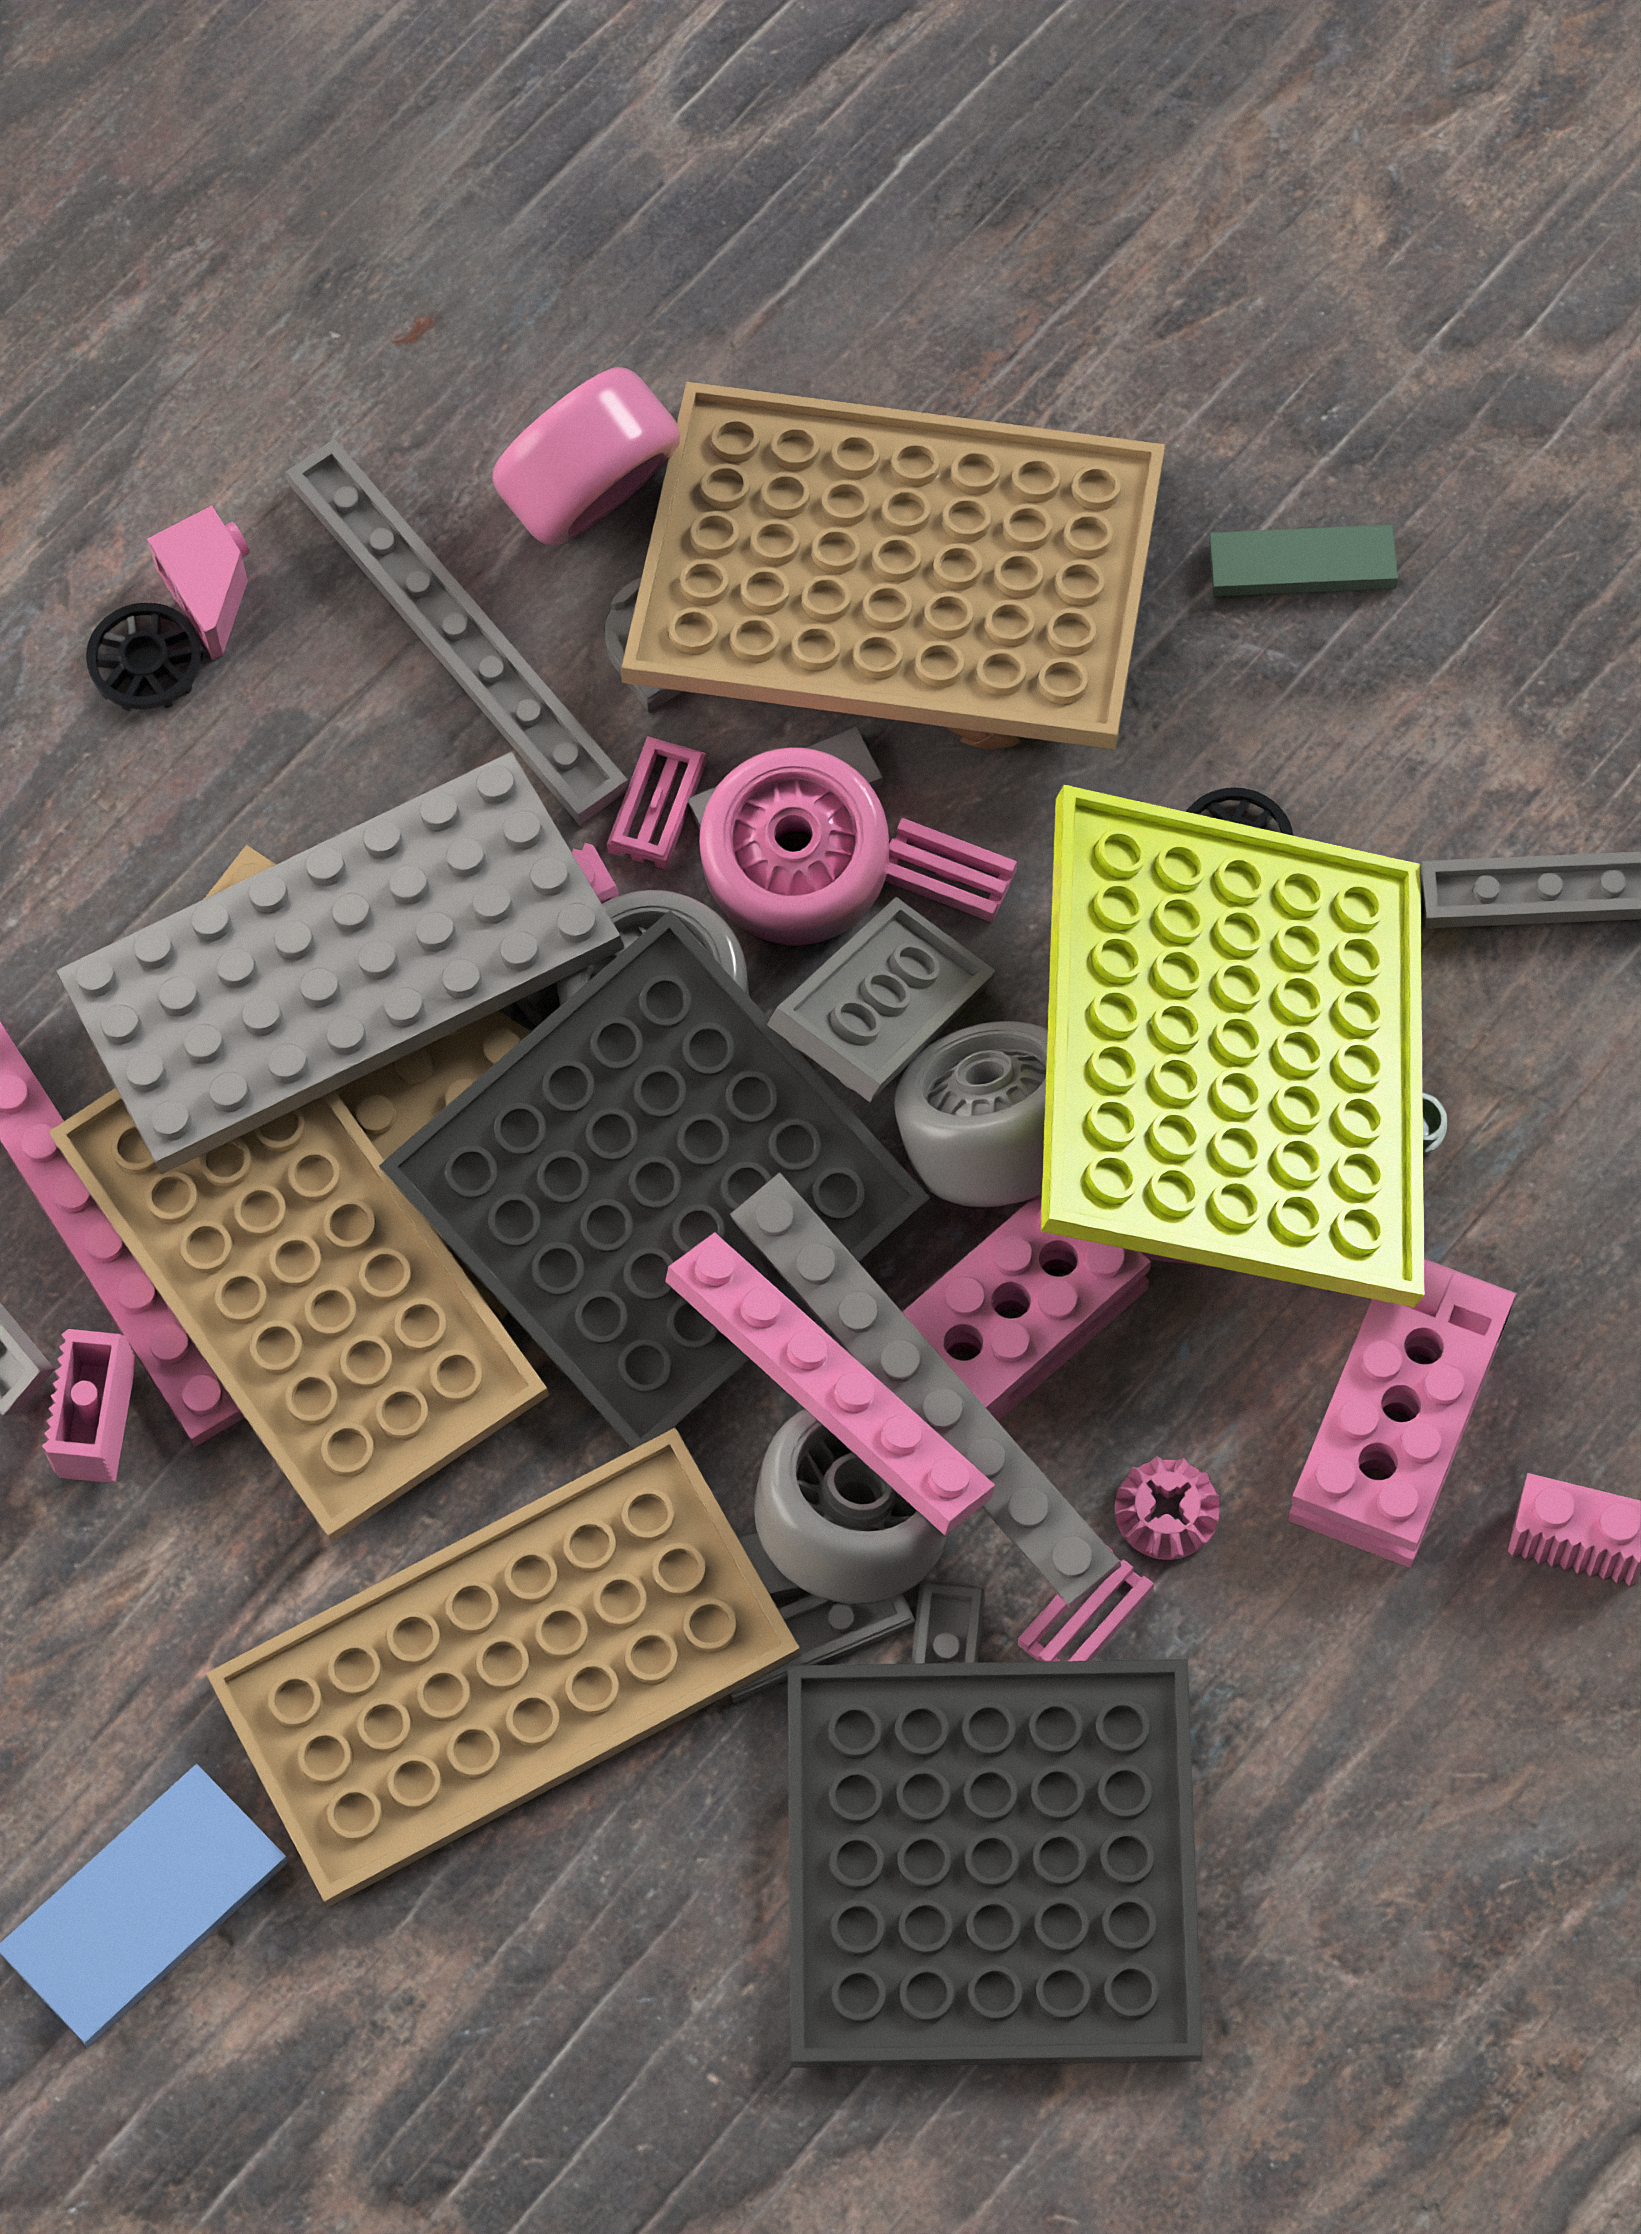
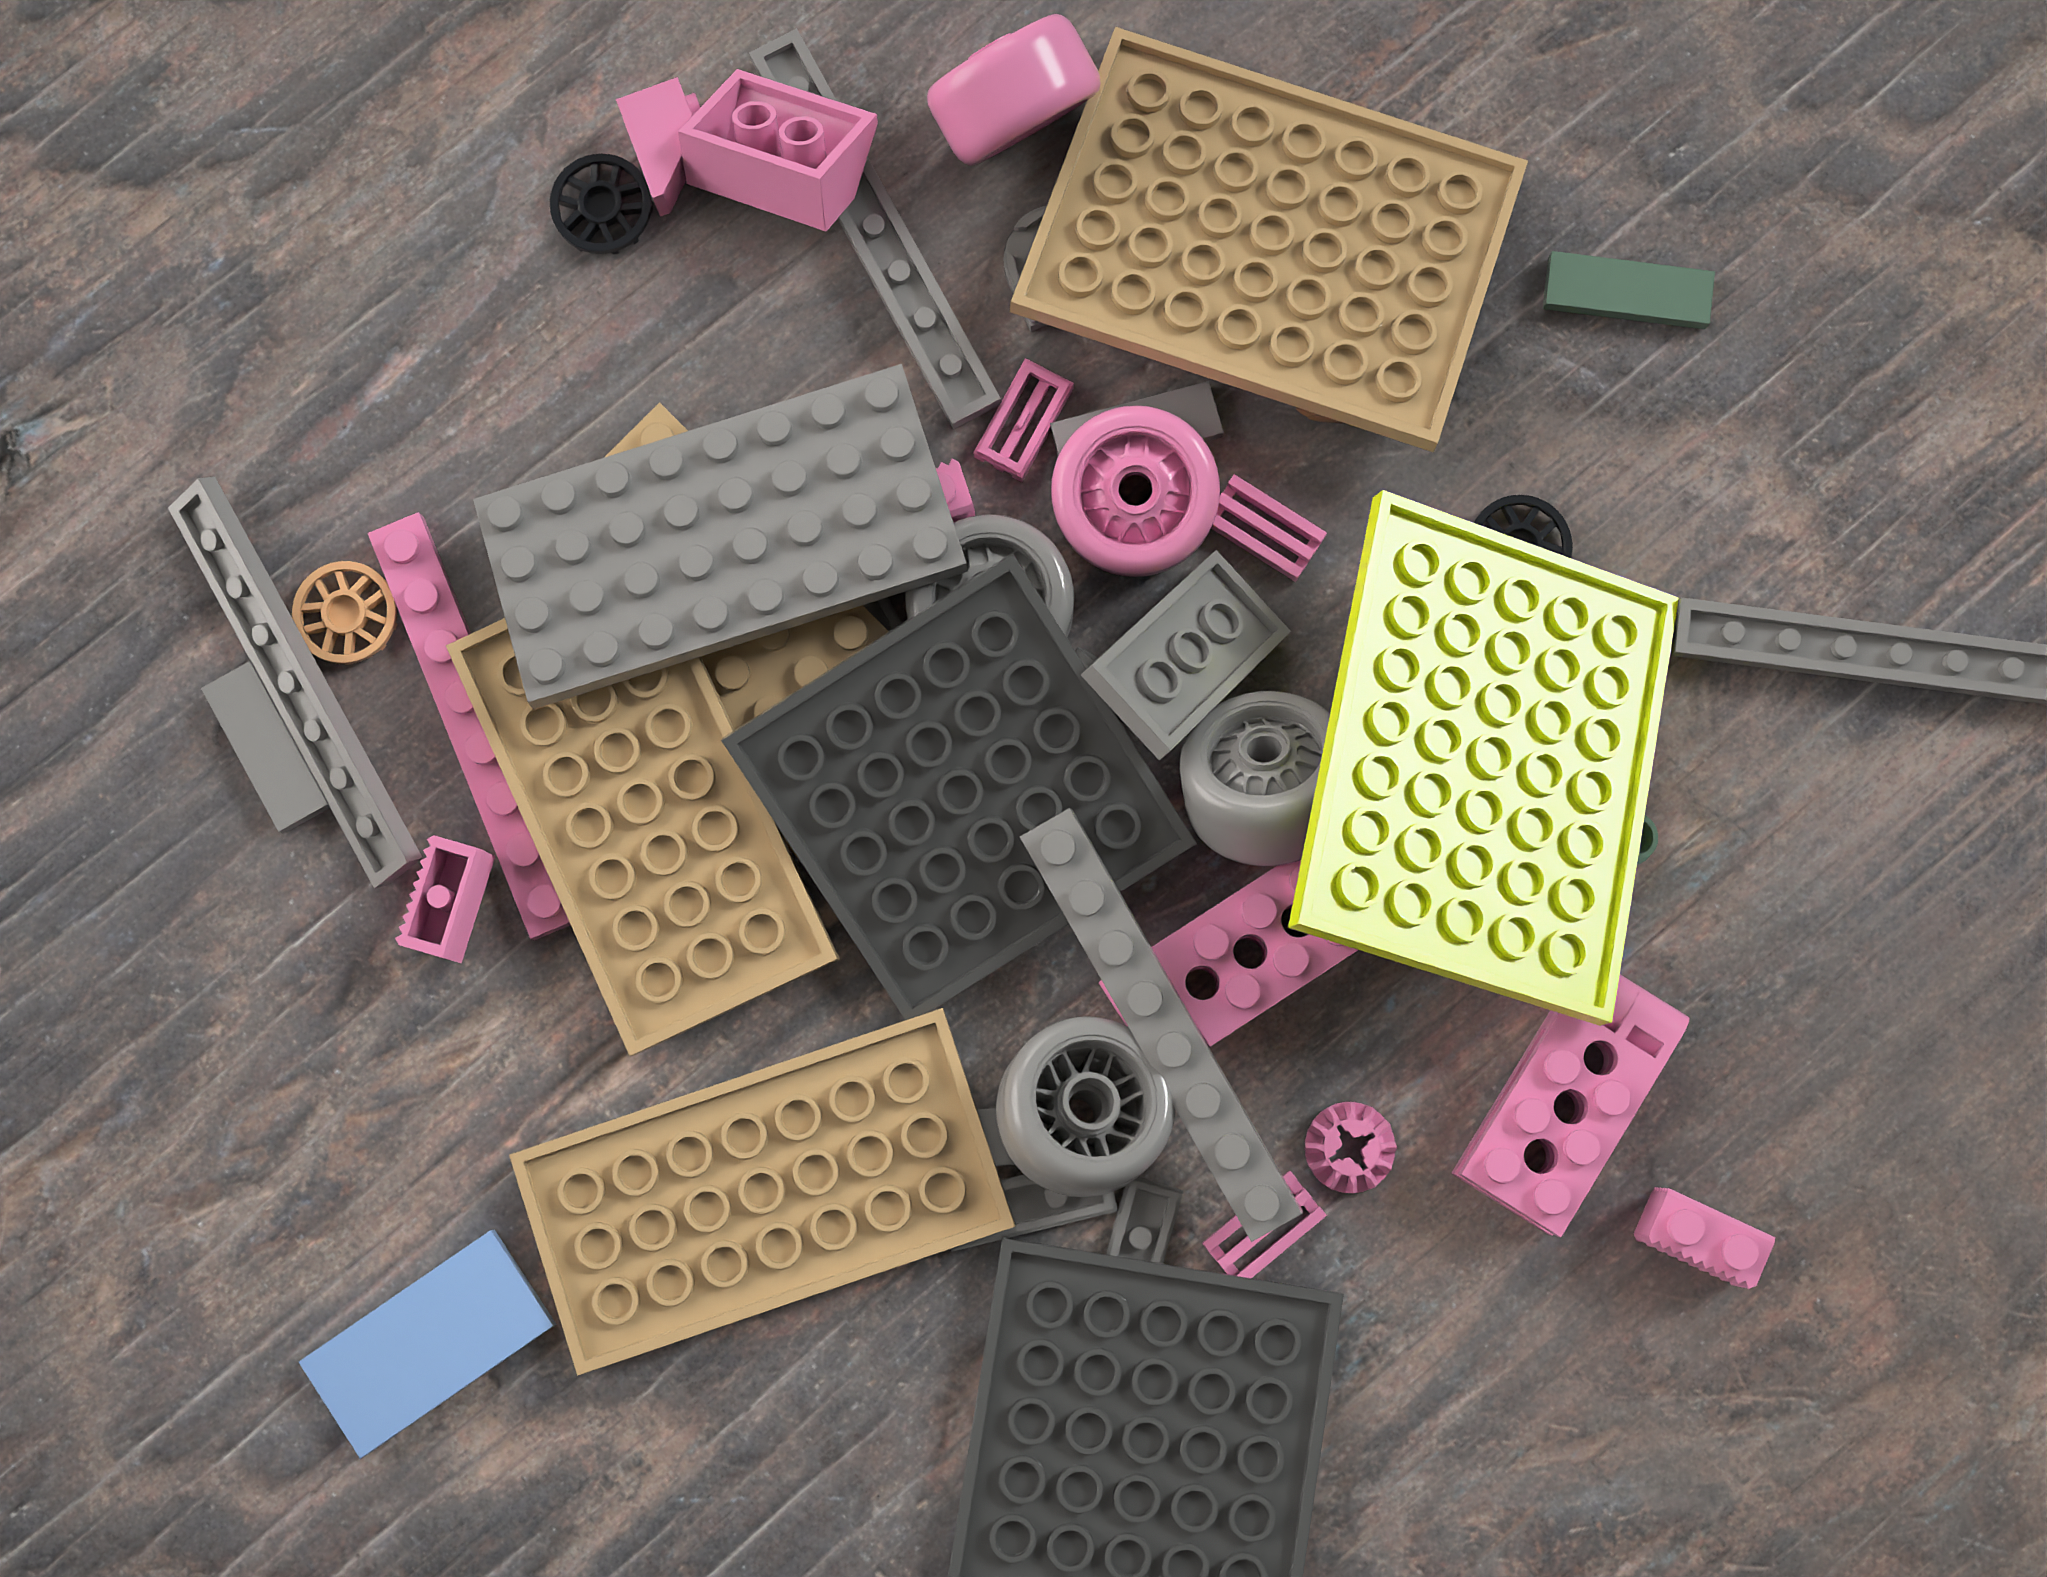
camera: 10 degrees right, 15 degrees up
bright pink plate [665,1232,995,1536] -> none
none -> bright pink slope [678,69,878,231]

